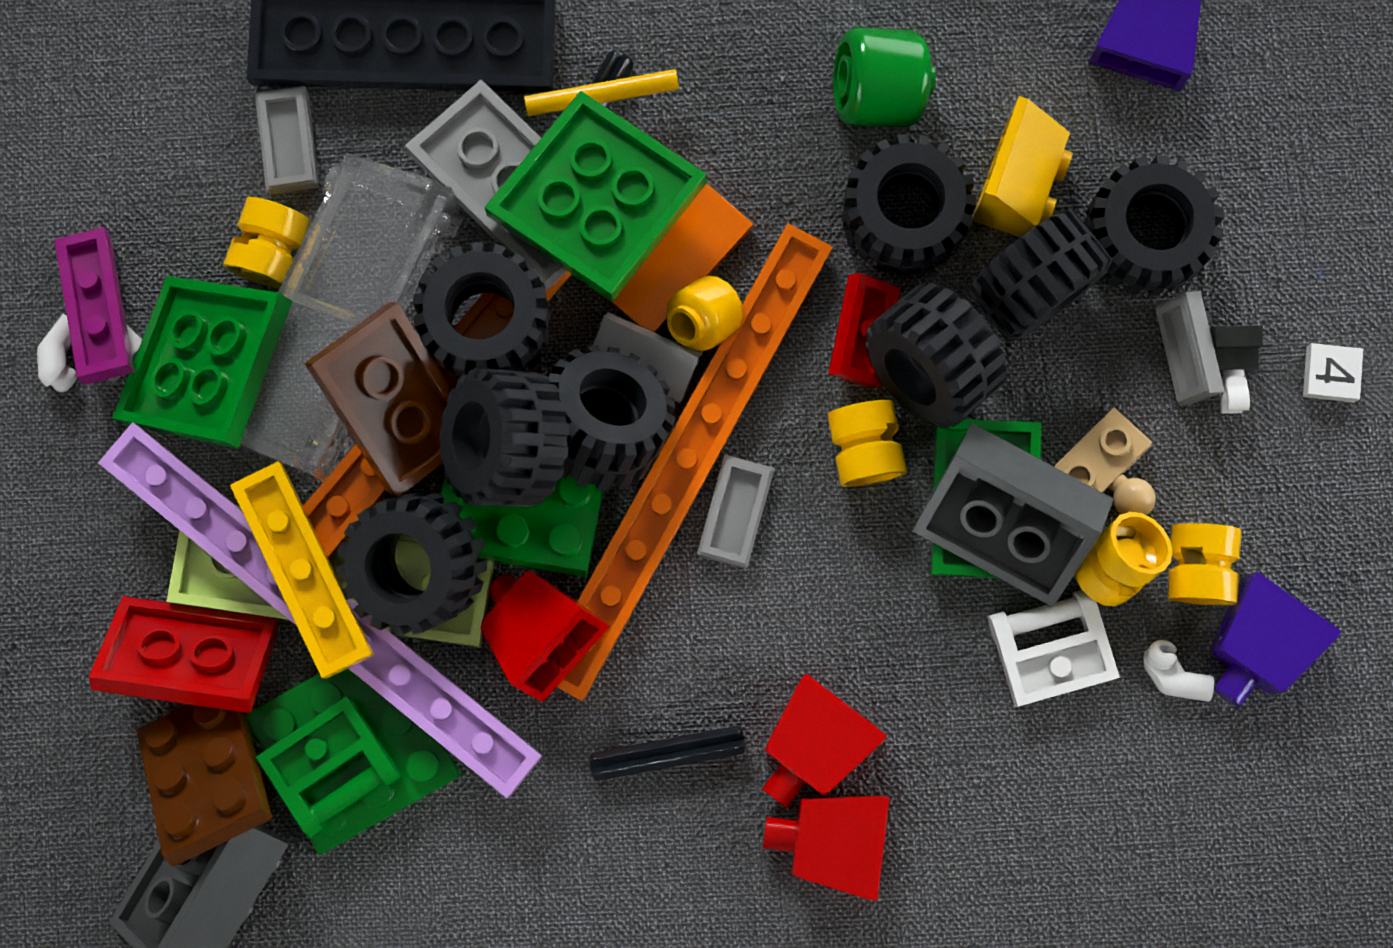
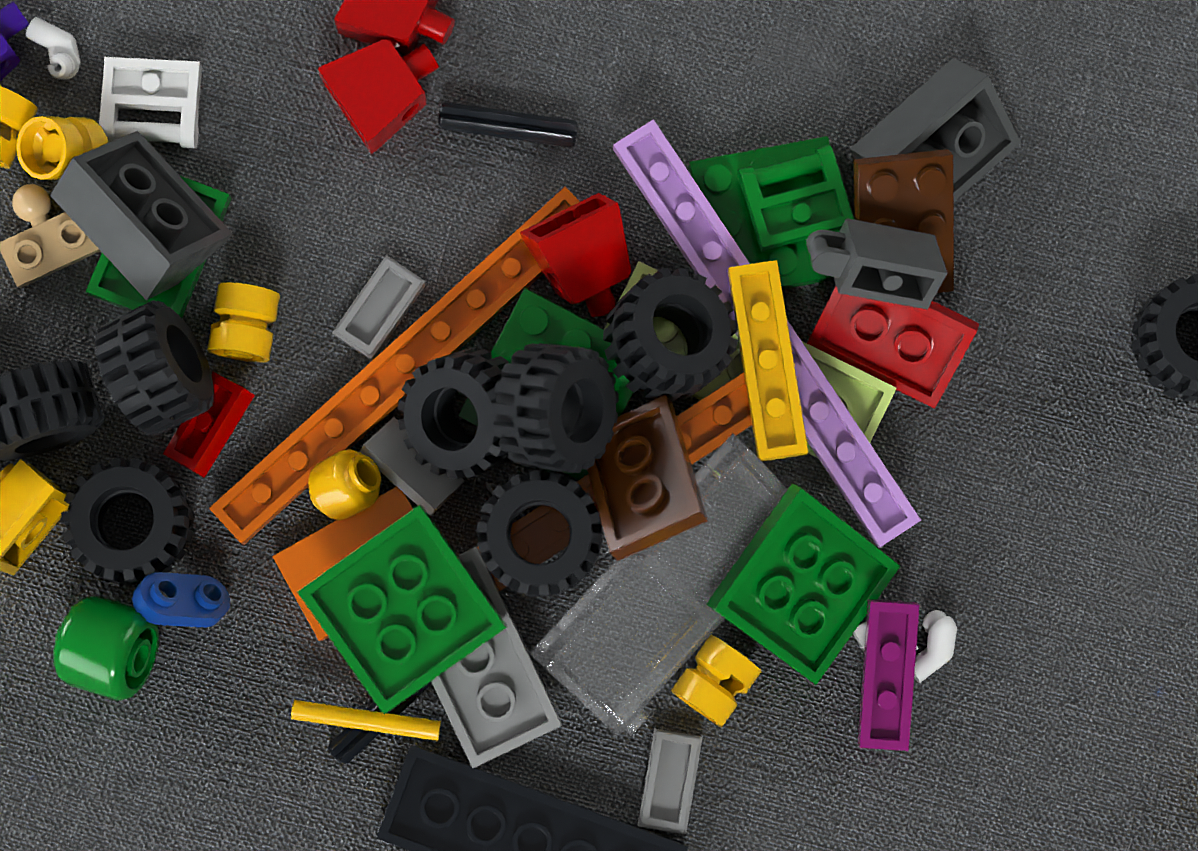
camera: 170 degrees left, 0 degrees up
none -> blue plate [132,572,230,628]
none -> dark grey brick [806,218,947,309]

